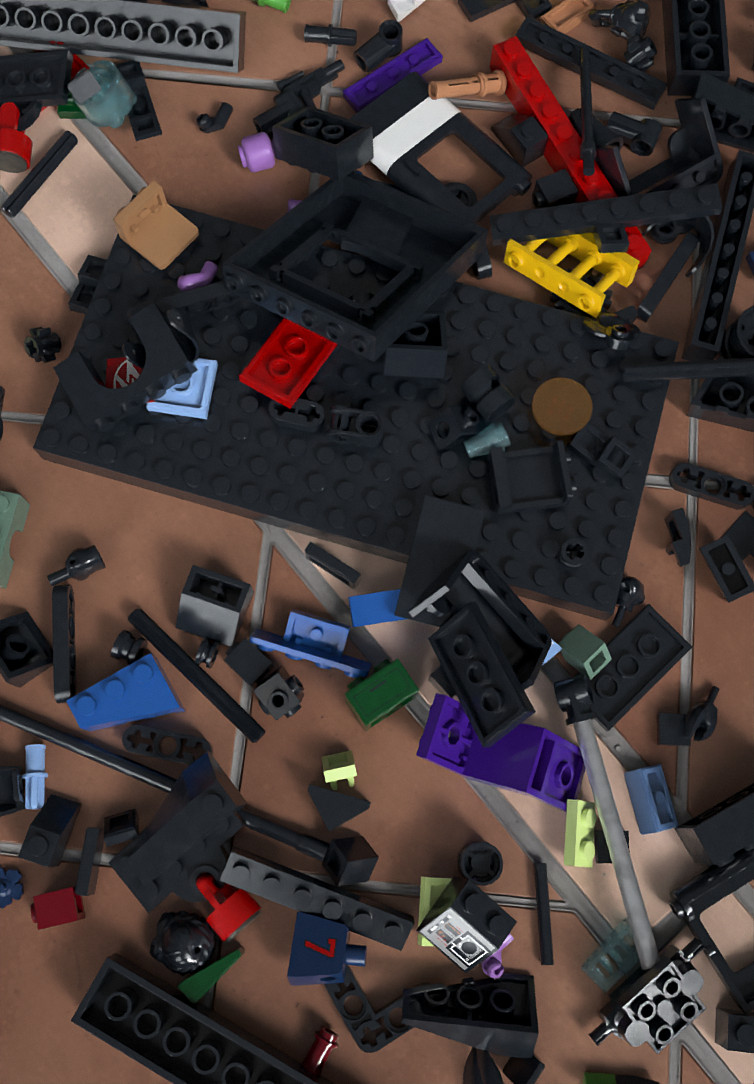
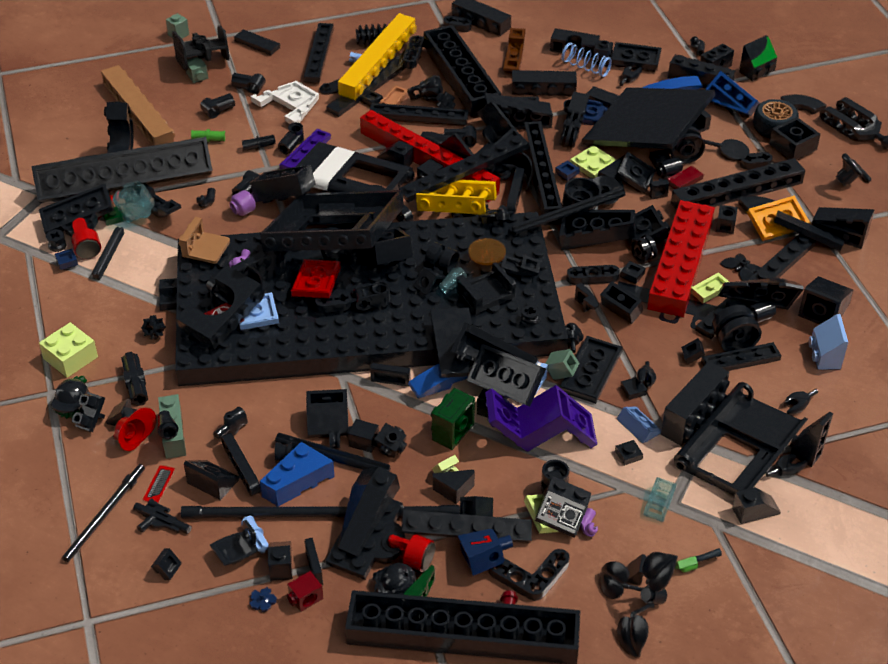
camera: 20 degrees left, 30 degrees down
slope [67,68,101,104] -> none
black tile [103,809,139,847] -> none
black beam [122,725,214,765] -> none
blue bracket [249,609,372,678] -> none
black piece [273,59,345,108] -> none
black wedge [402,972,539,1059] -> none
nougat pin [428,70,507,100] -> none
black bar [534,863,554,965] -> none
flat silver piece [554,674,660,970] -> none
yellowish green plate [564,799,597,868] -> none
black bar [579,47,597,176] -> none
black piece [588,937,706,1054] -> none
black plate [593,223,630,253] -> none

